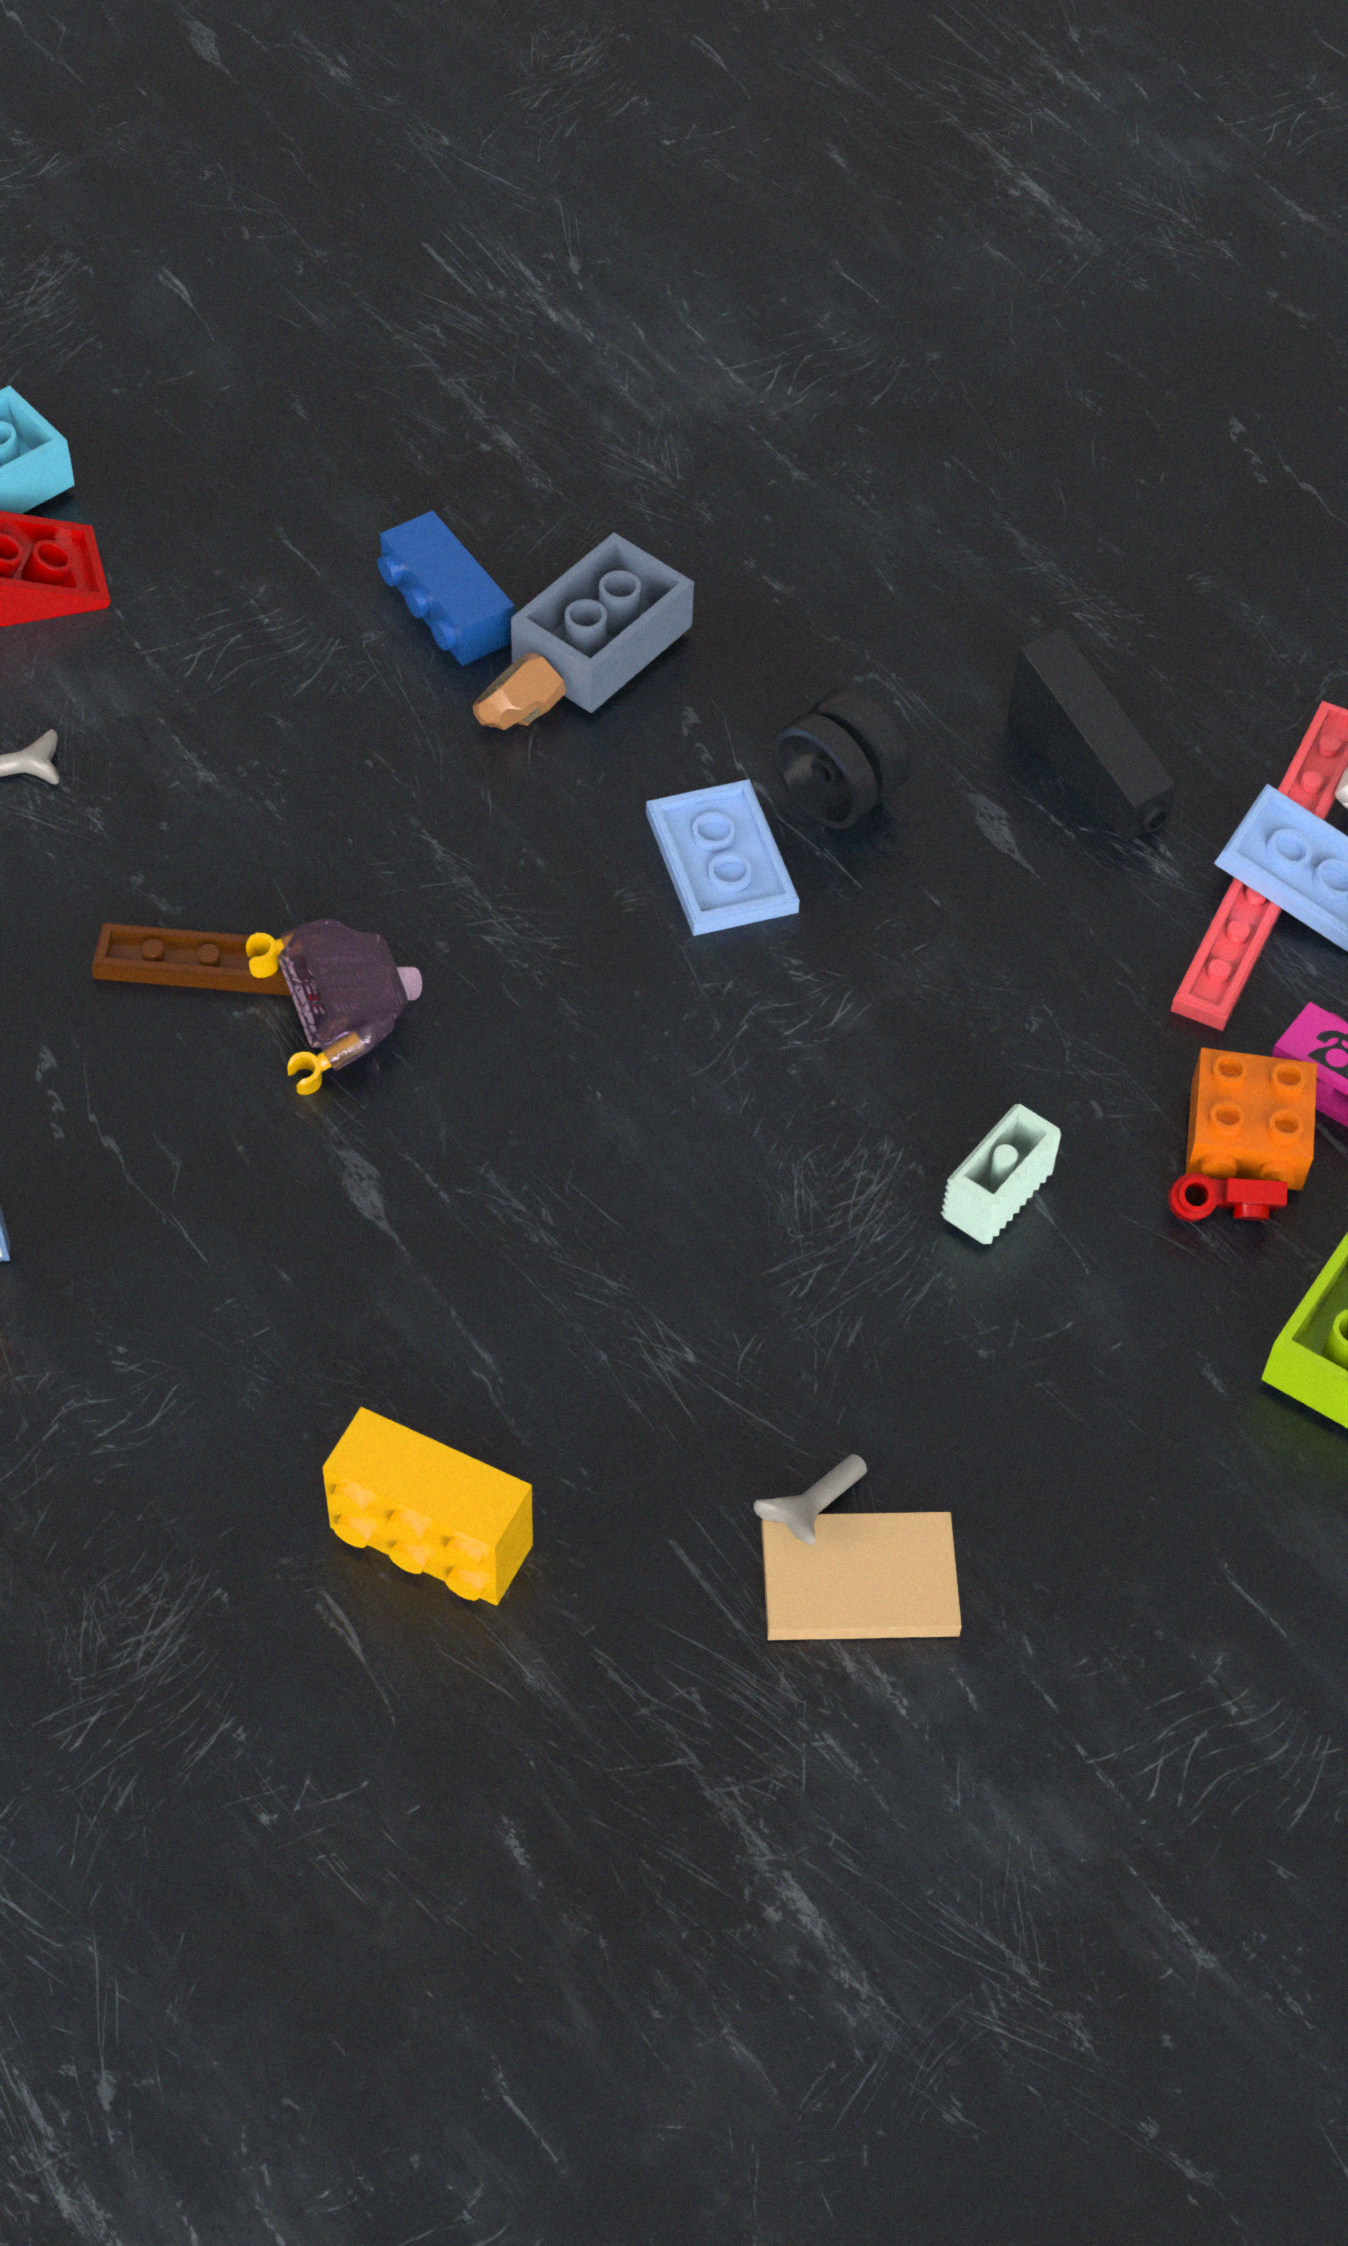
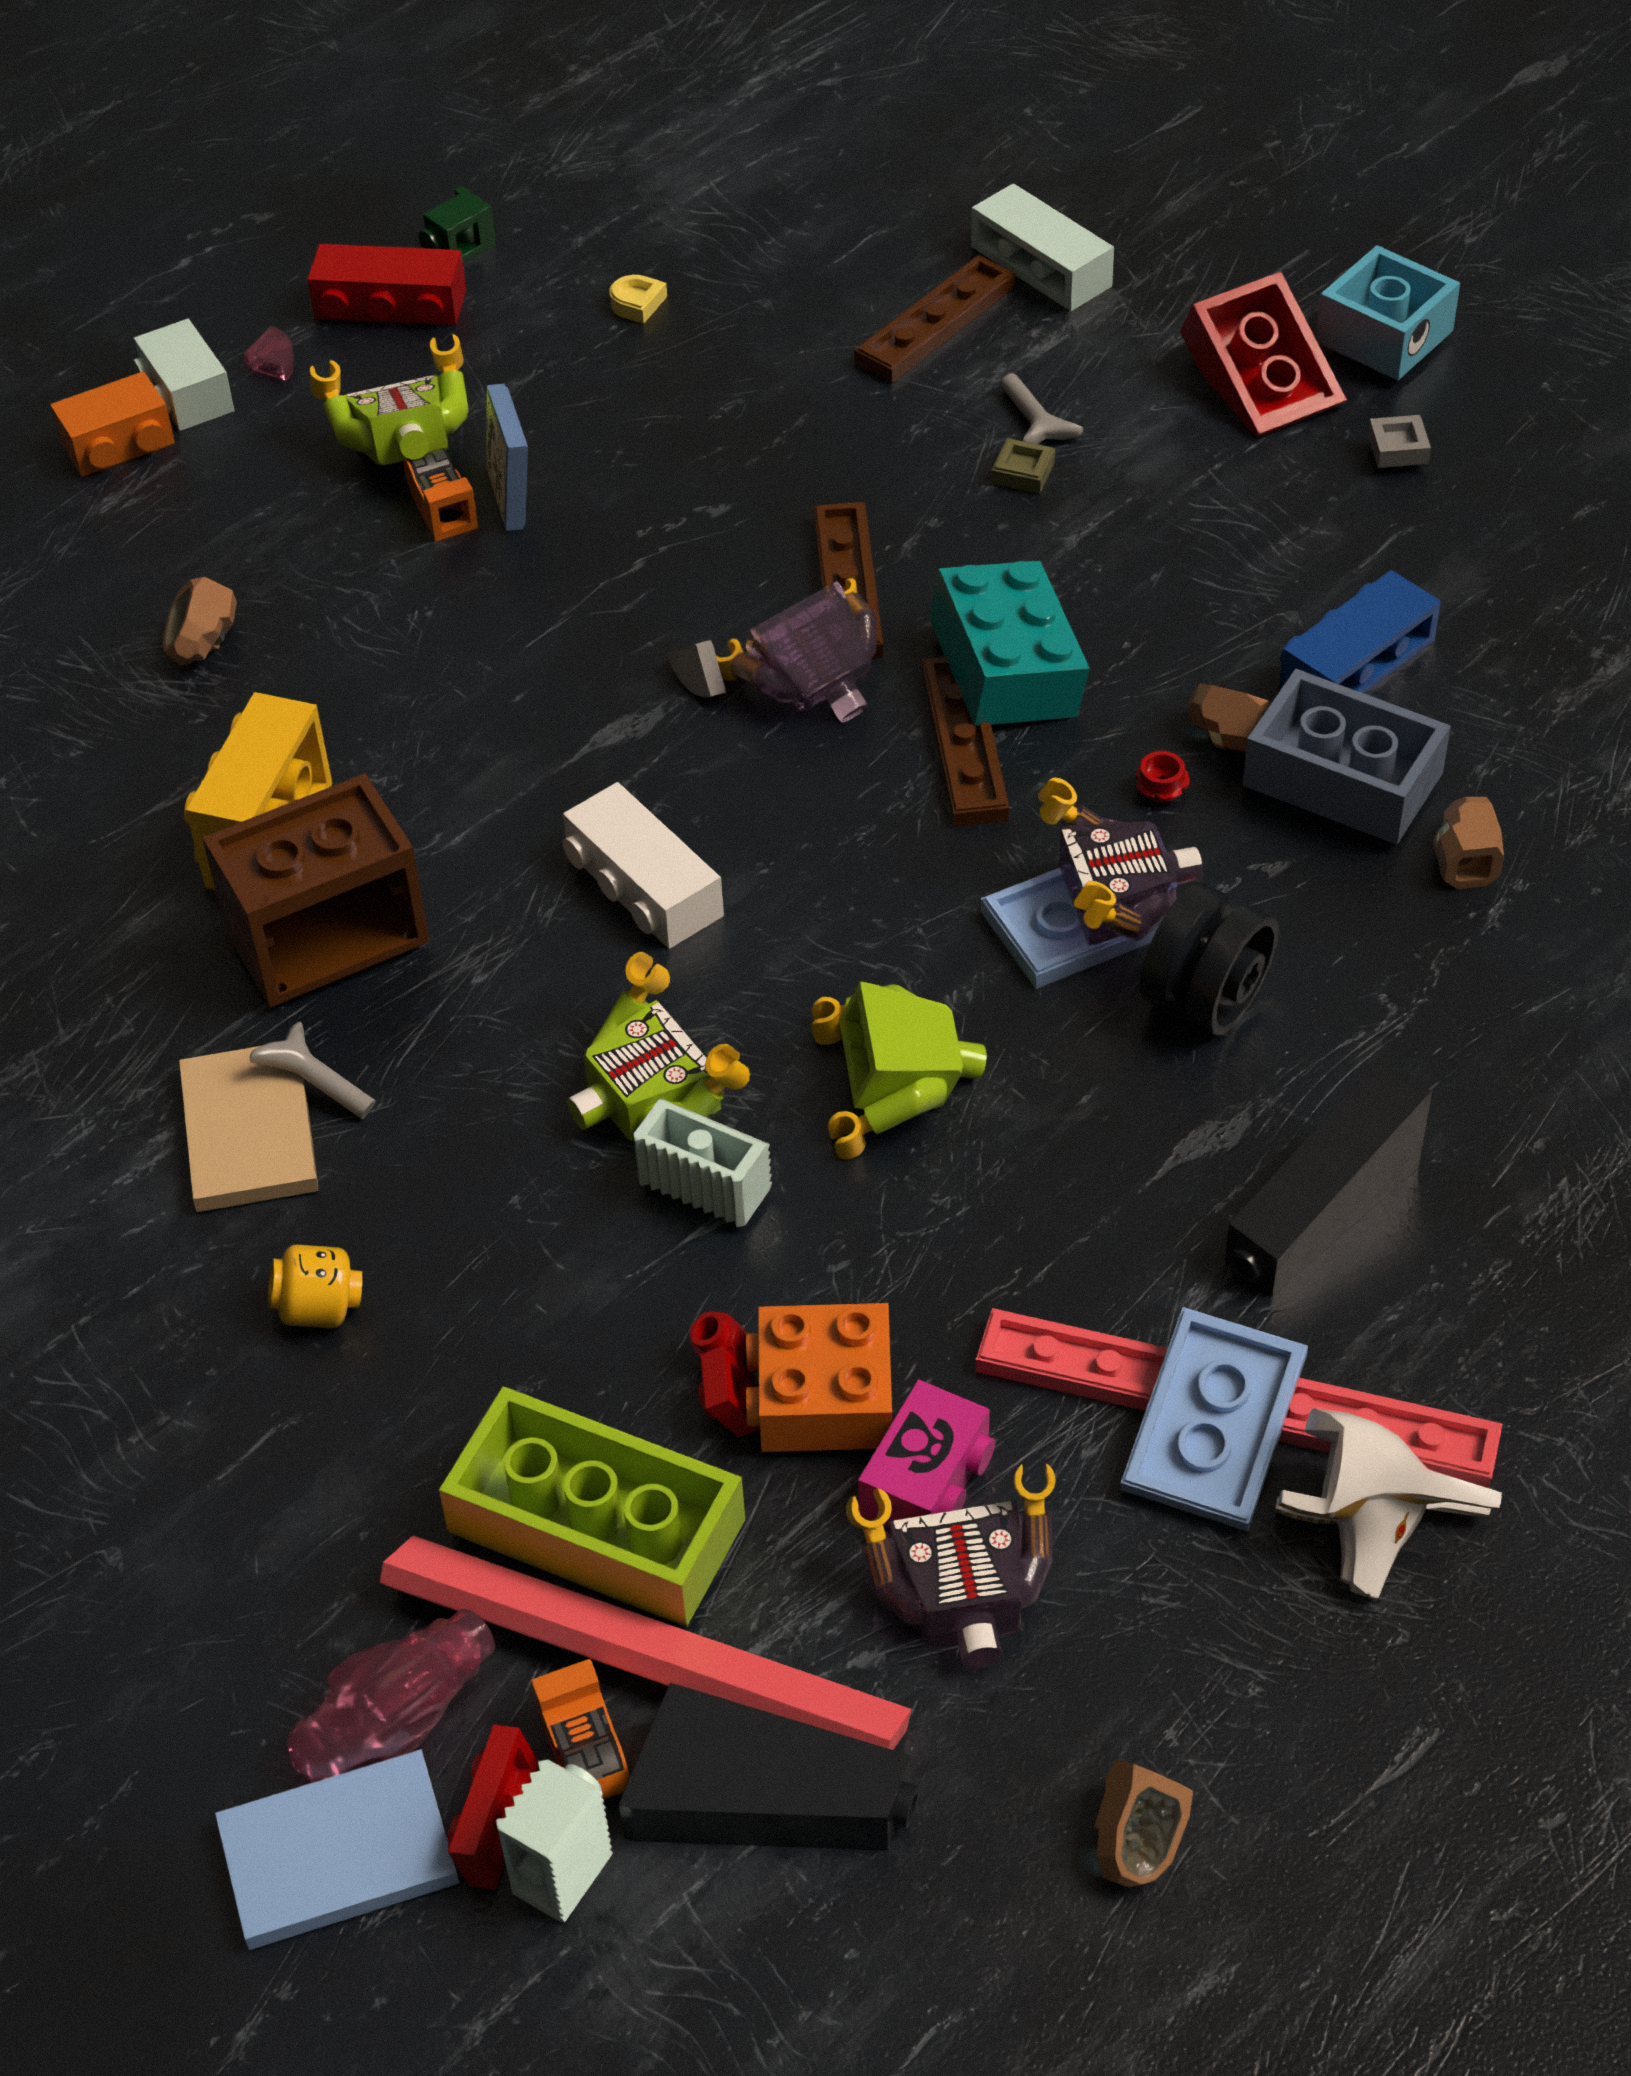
camera: 85 degrees right, 5 degrees down
none -> medium nougat rock [163,577,237,666]
none -> reddish brown container [202,773,430,1007]
none -> yellow head [268,1245,362,1329]
none -> white brick [563,782,724,949]
none -> torso [567,952,750,1141]
none -> light grey tile [667,640,726,697]
none -> lime torso [811,981,987,1160]
none -> reddish brown tile [921,657,1010,827]
none -> teal brick [929,561,1090,726]
none -> olive tile [991,438,1055,494]
none -> torso [1038,777,1203,946]
none -> red plate [1135,751,1190,802]
none -> light grey plate [1368,415,1431,468]
none -> medium nougat rock [1432,797,1504,889]

